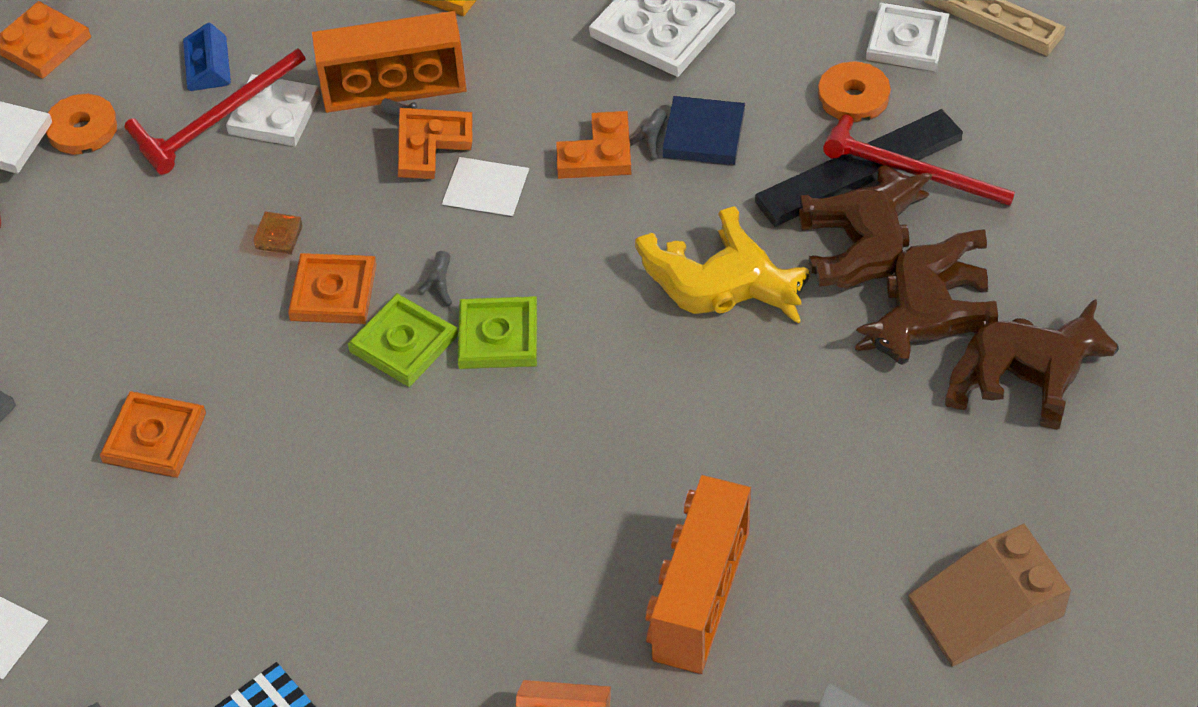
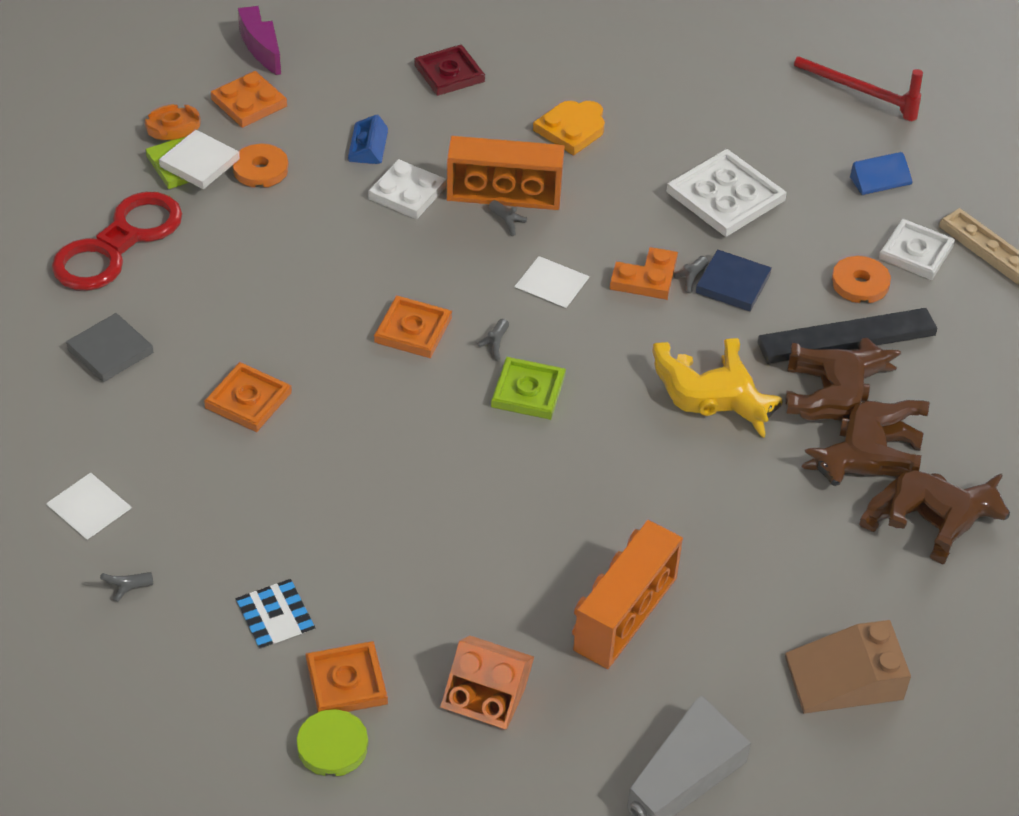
camera: 10 degrees right, 5 degrees down
red bar [124,48,306,175] -> none
clear orange plate [253,211,303,255] -> none
lime tile [348,293,458,388] -> none
orange plate [398,108,472,179] -> none
red bar [823,115,1015,206] -> none

